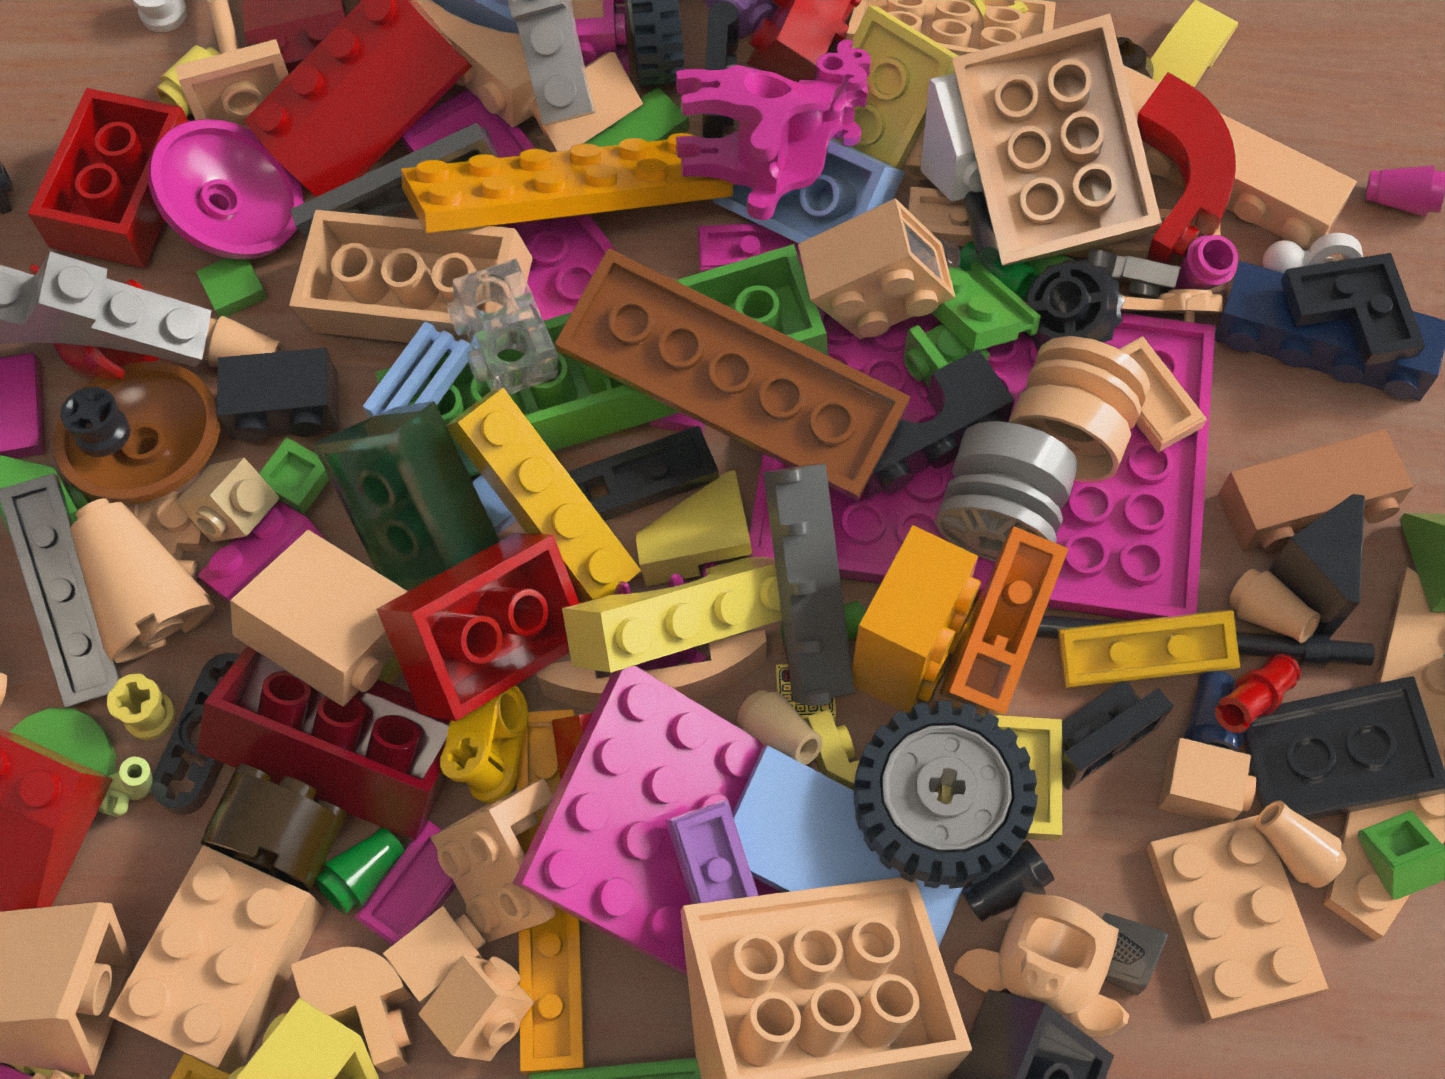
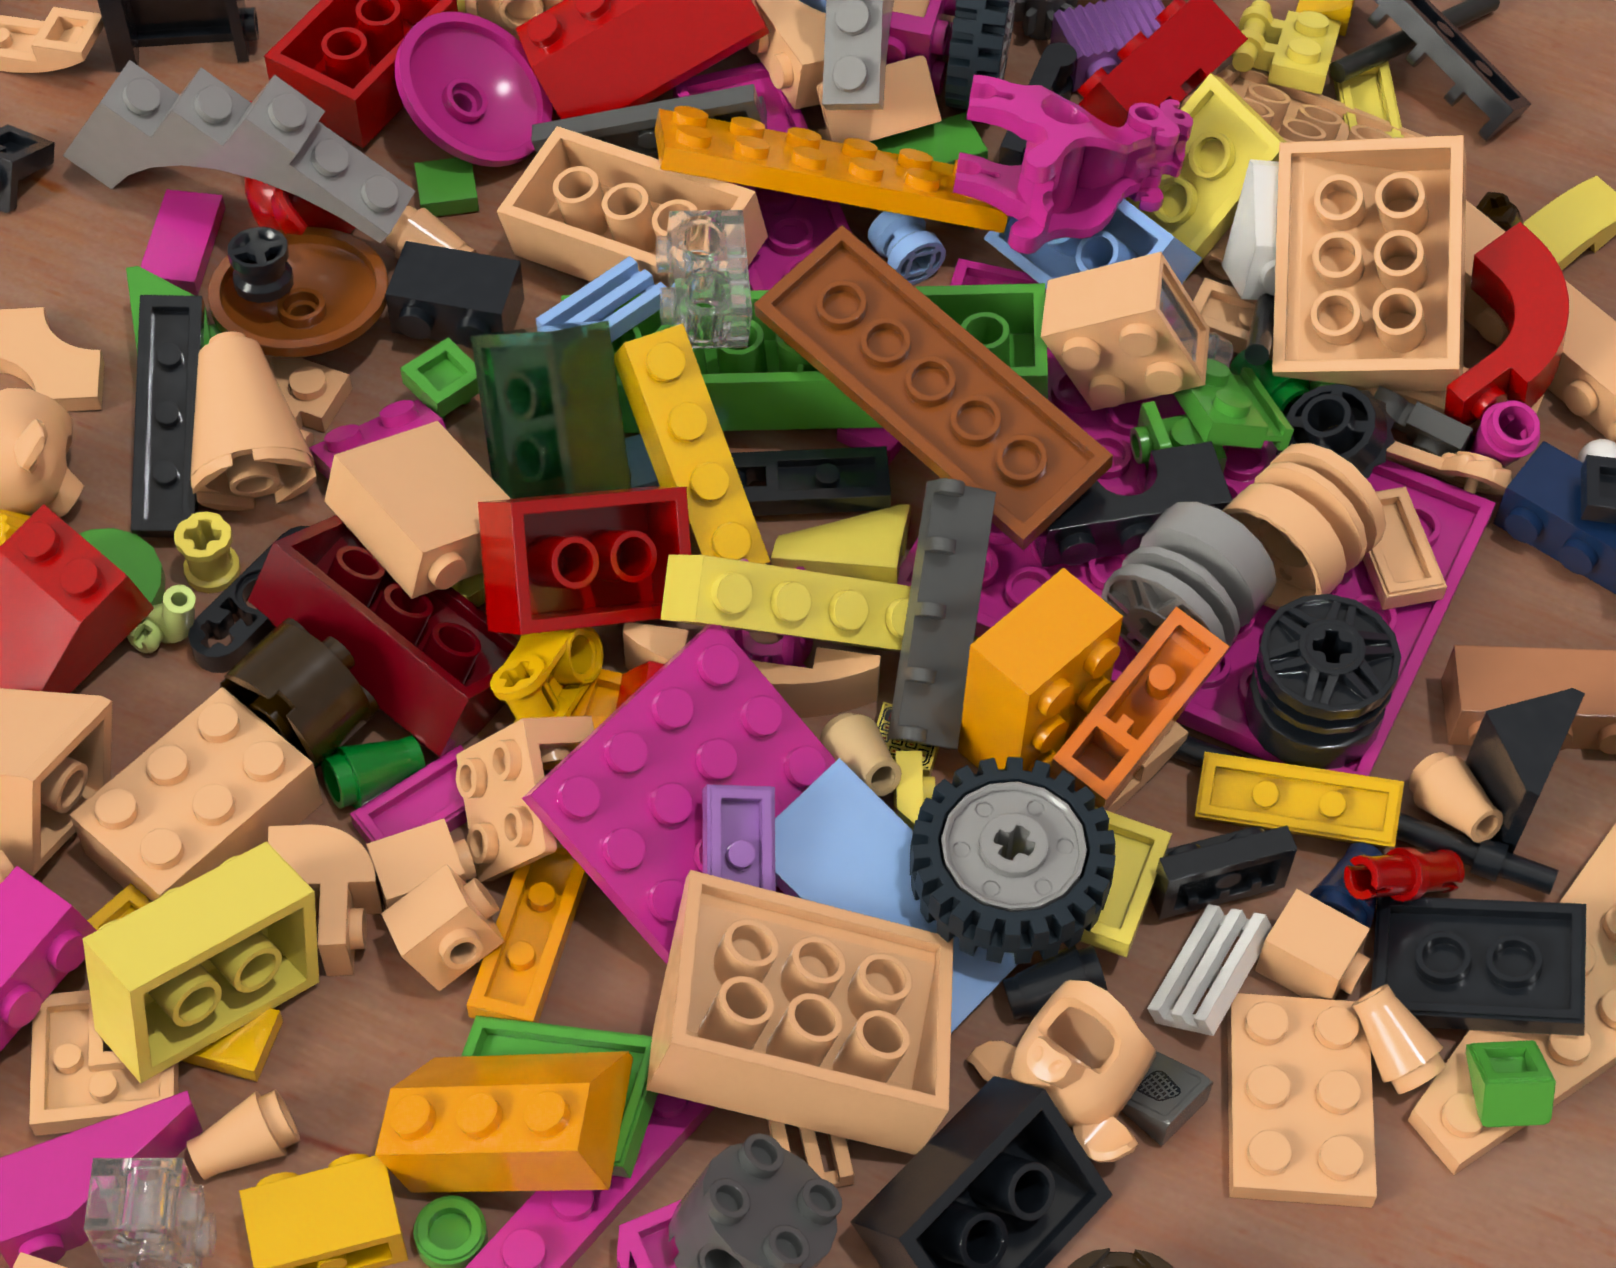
camera: 15 degrees right, 10 degrees down
tan brick [175,457,280,542] -> none
none -> light blue wheel [868,211,946,285]
none -> white tile [1147,904,1272,1036]
none -> black wheel [1244,594,1401,769]

